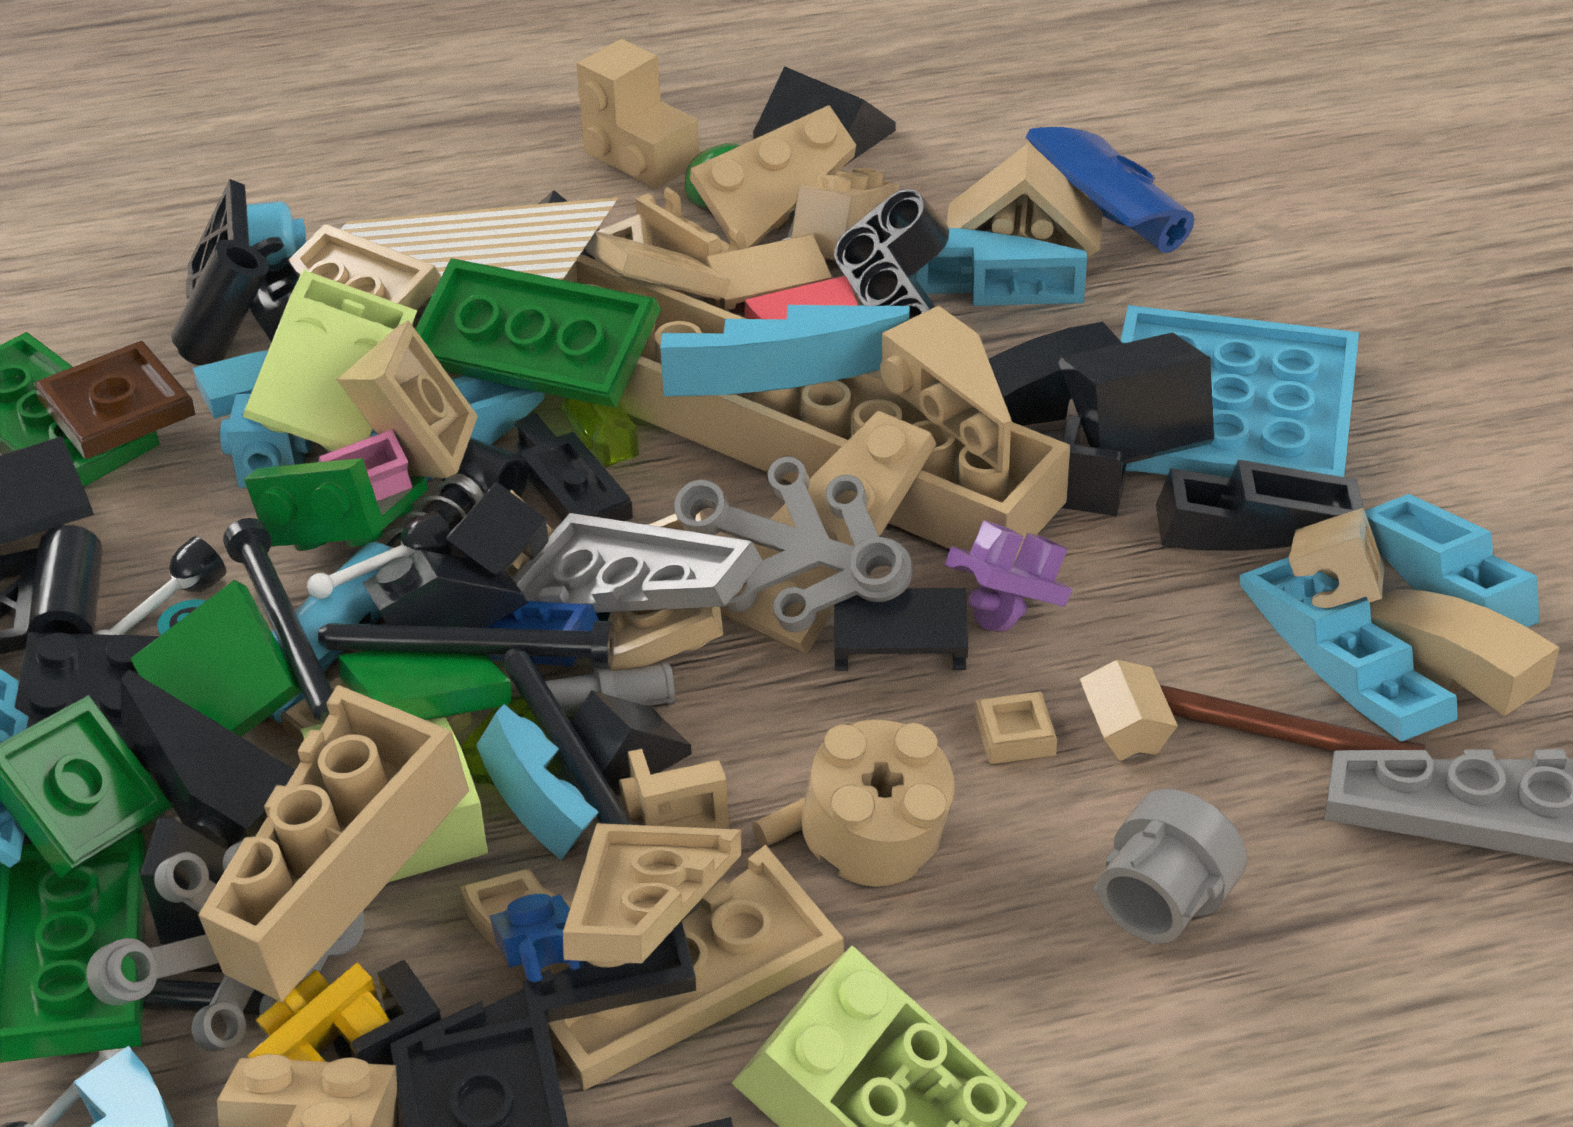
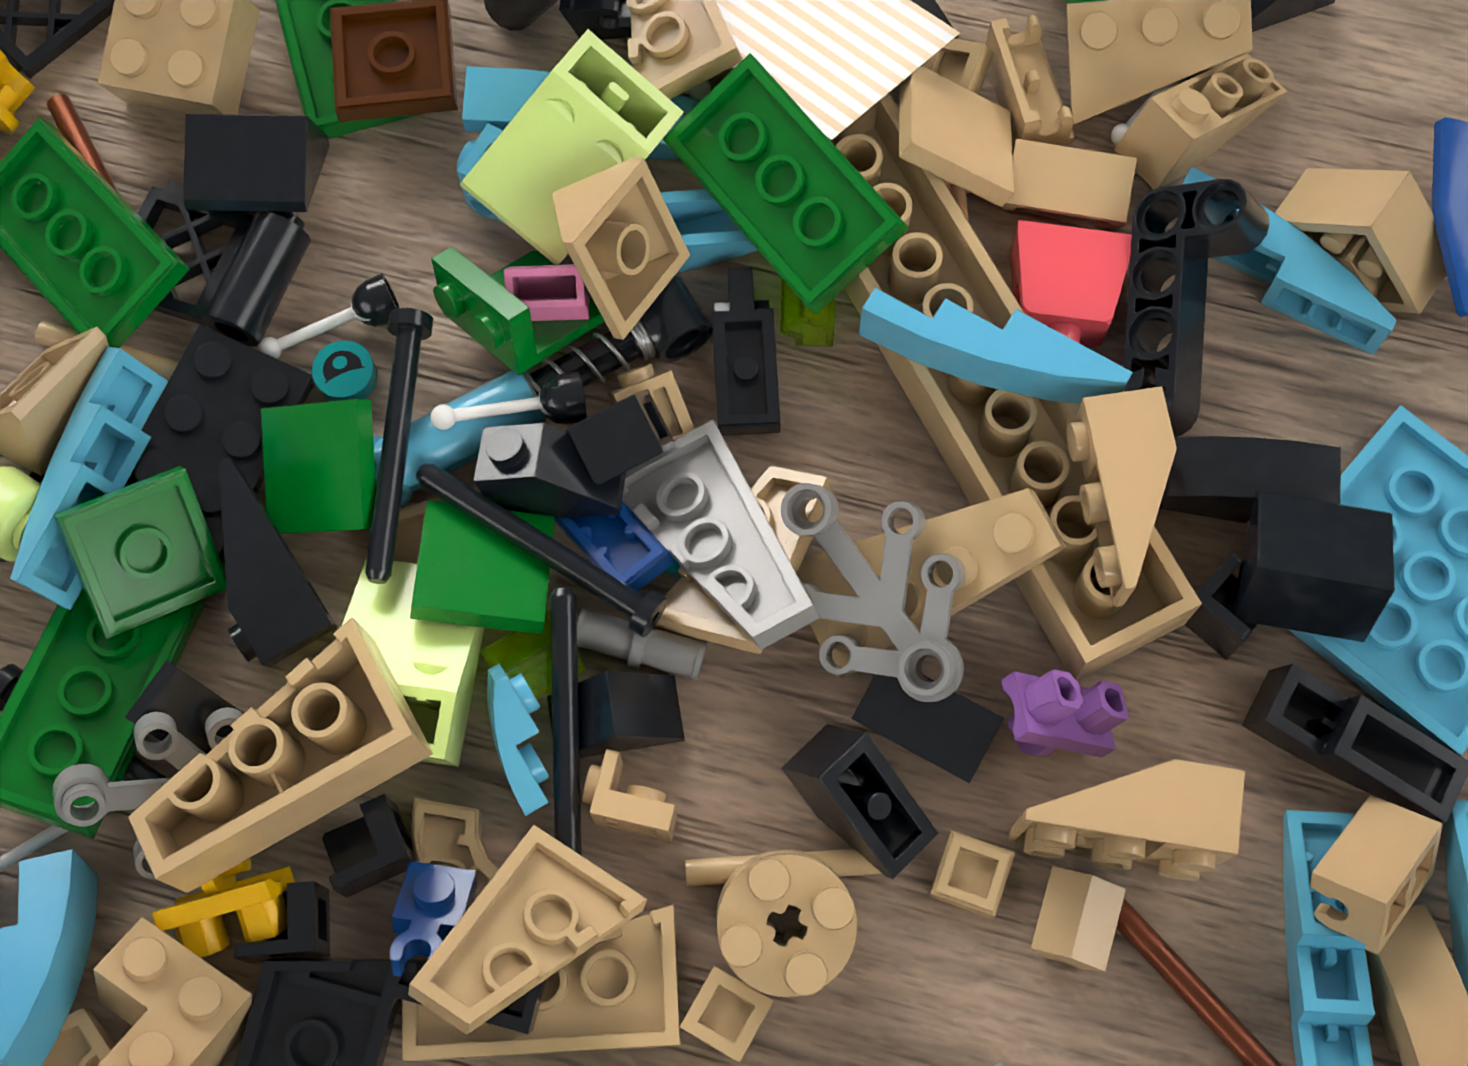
camera: 30 degrees right, 30 degrees up
none -> black panel [322,794,416,898]
none -> tan plate [680,966,774,1064]
none -> black slope [781,724,938,879]
none -> tan slope [1008,759,1245,881]

